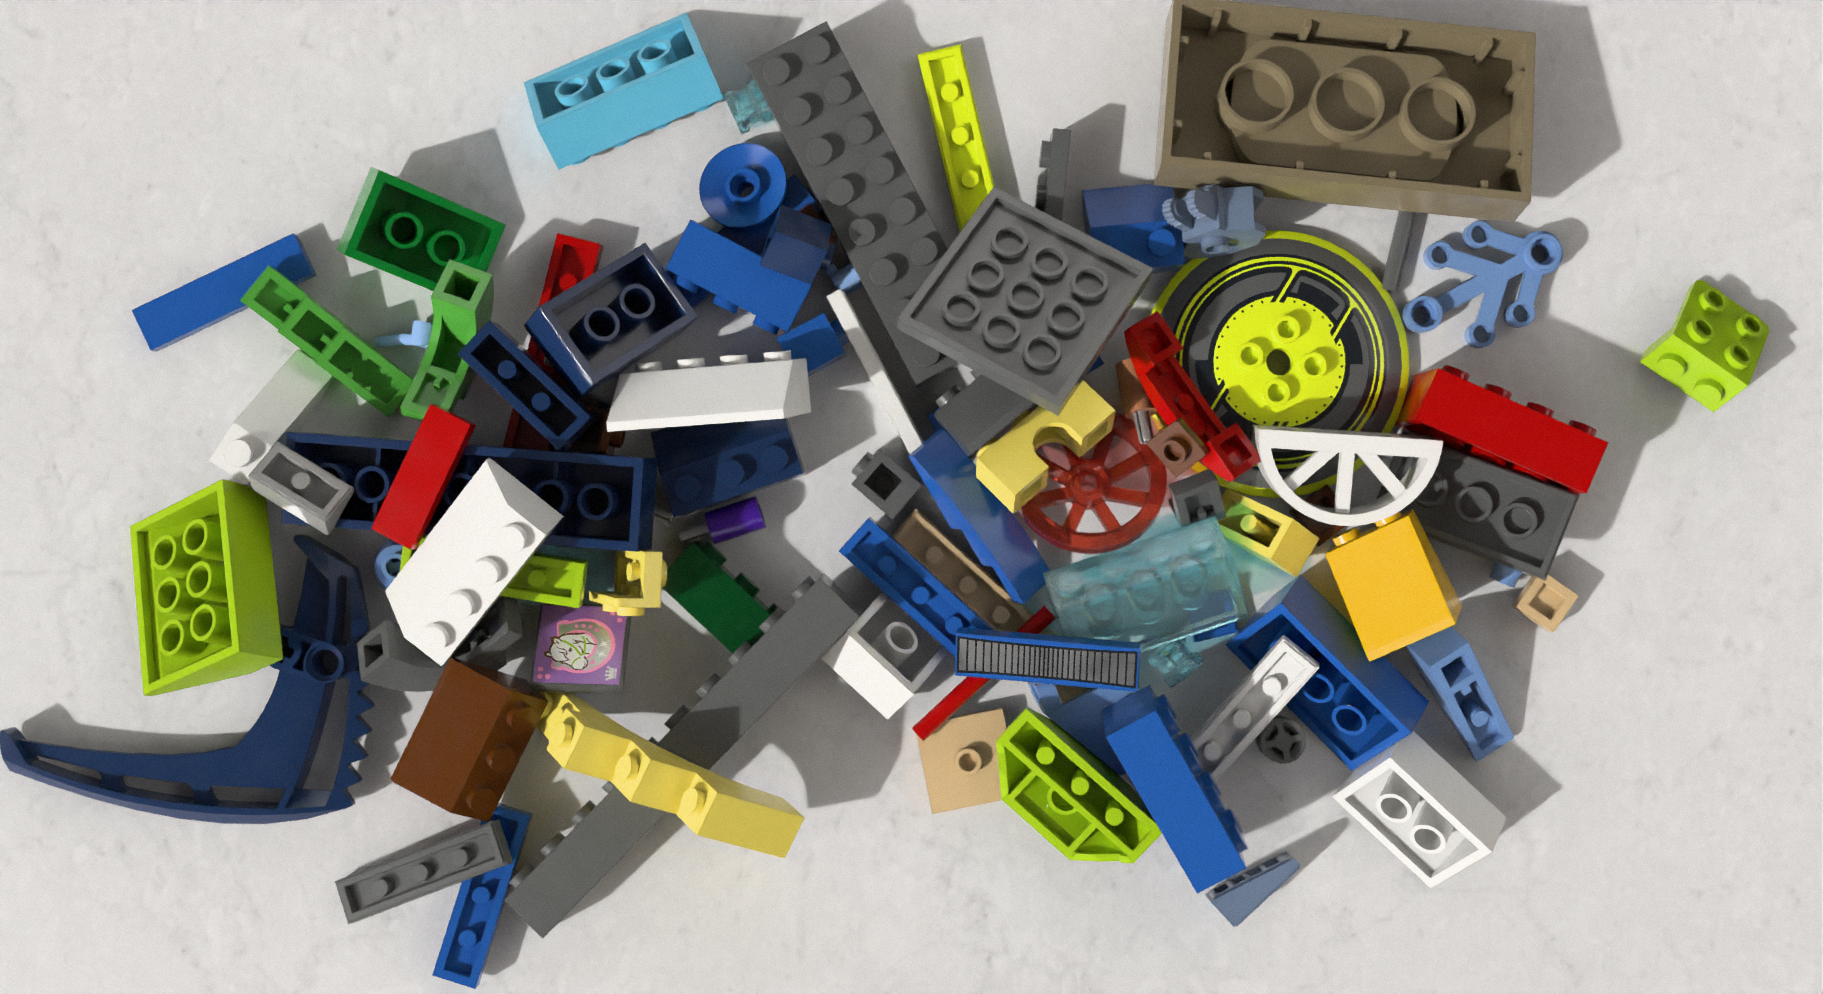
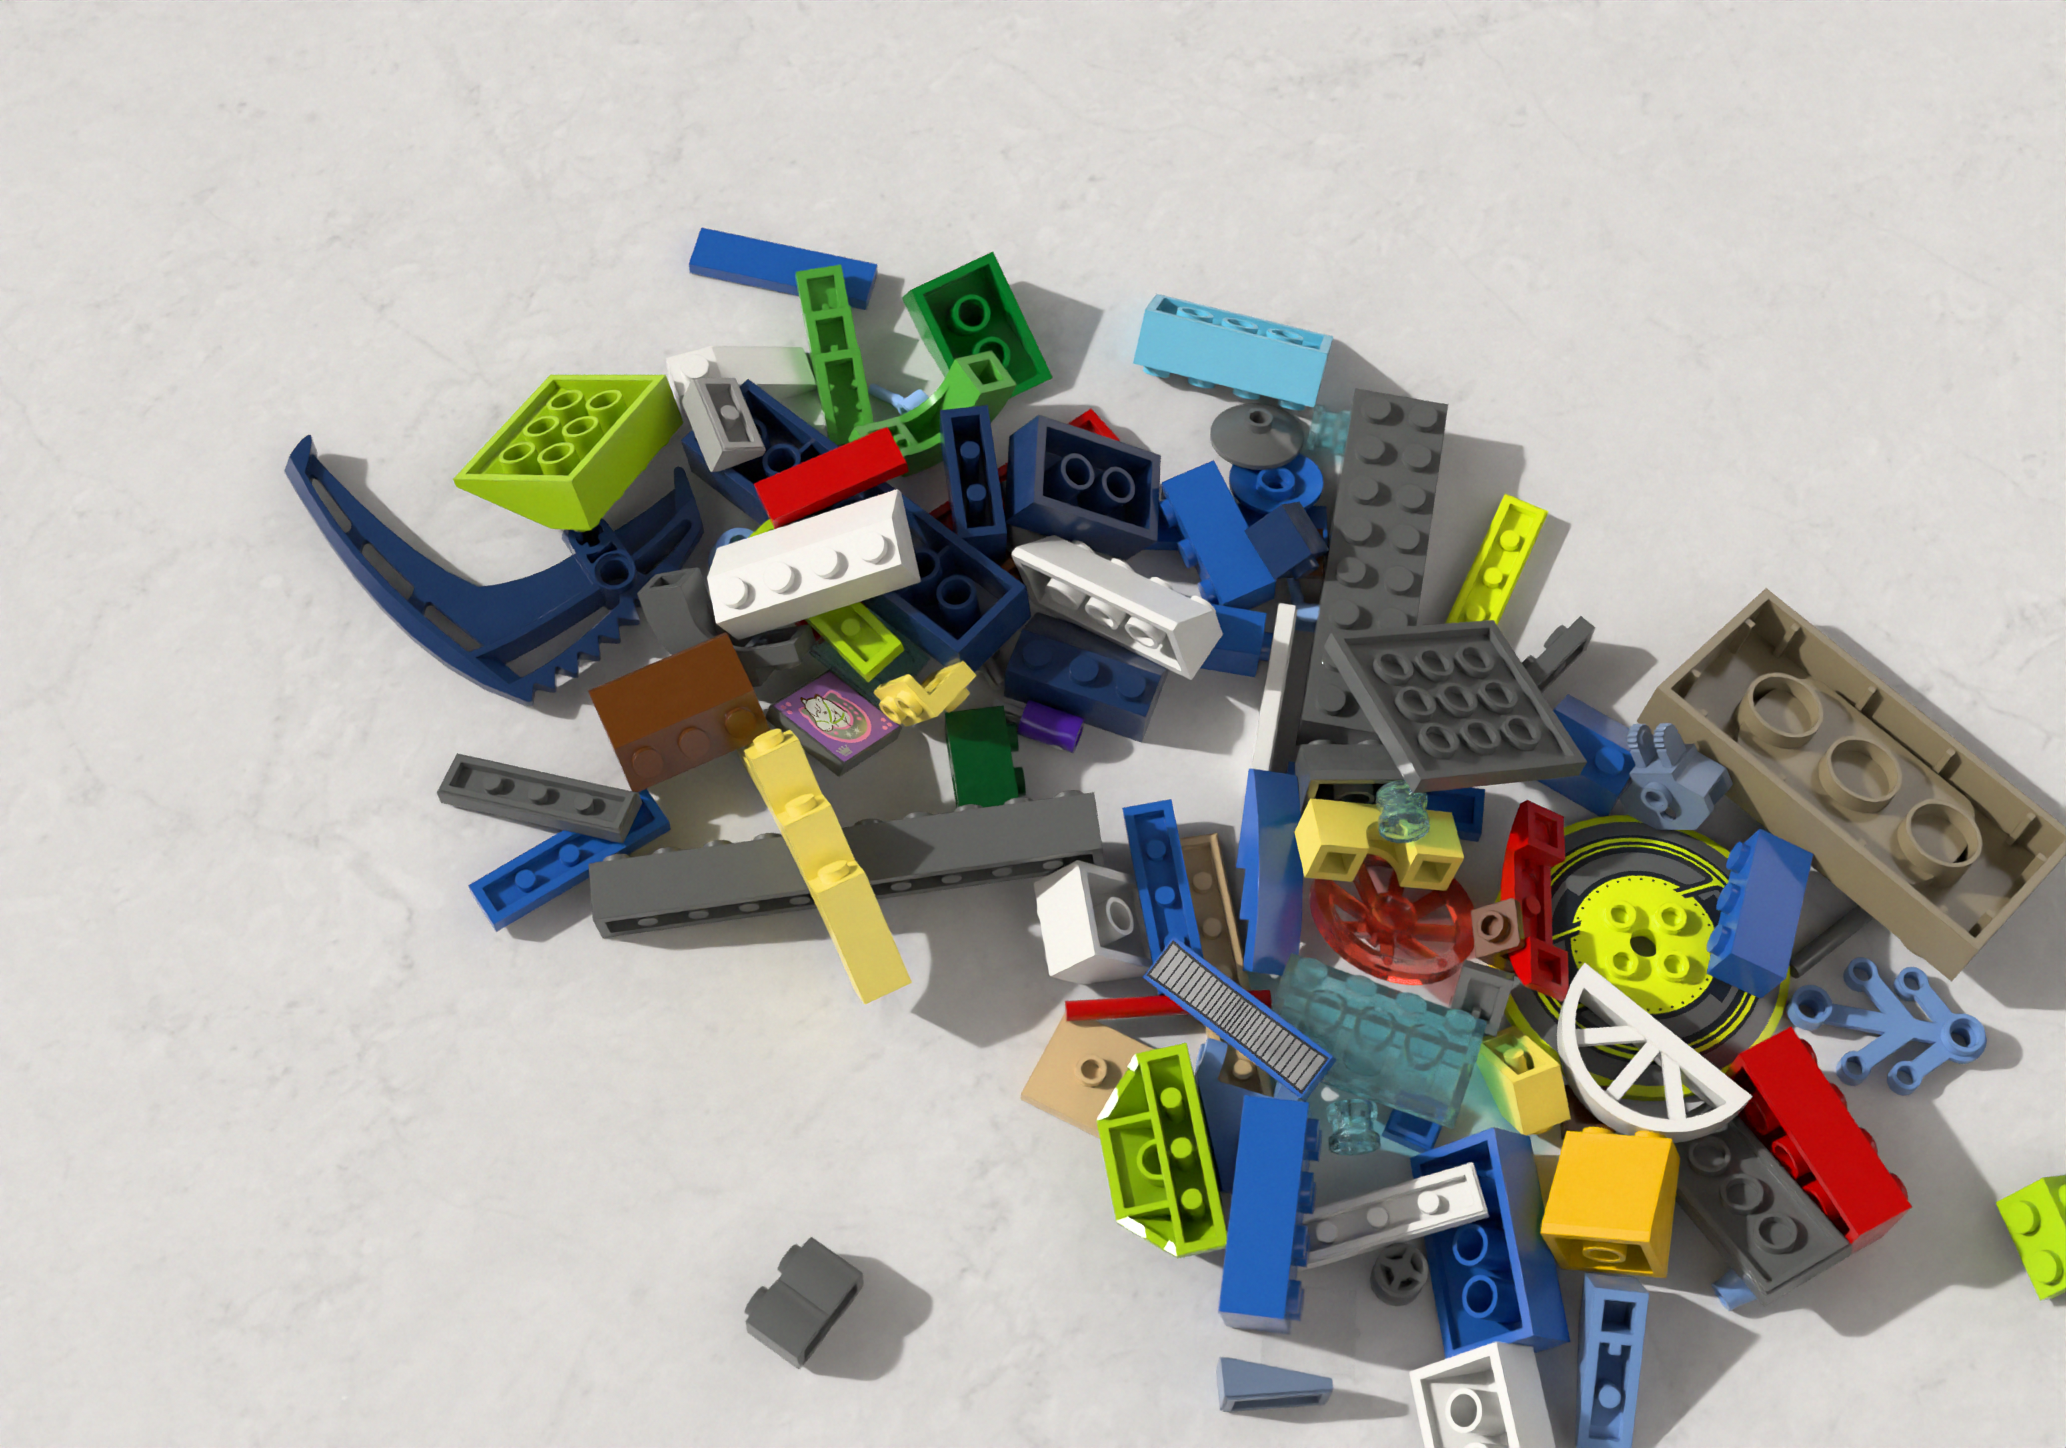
camera: 30 degrees right, 25 degrees down
dark grey brick [851,450,922,520] -> none
nougat piece [1115,358,1157,444] -> none
tan plate [1511,575,1579,633] -> none
none -> dark grey dish [1210,403,1304,470]
none -> clear light blue wheel [1376,780,1430,843]
none -> blue brick [1706,829,1813,999]

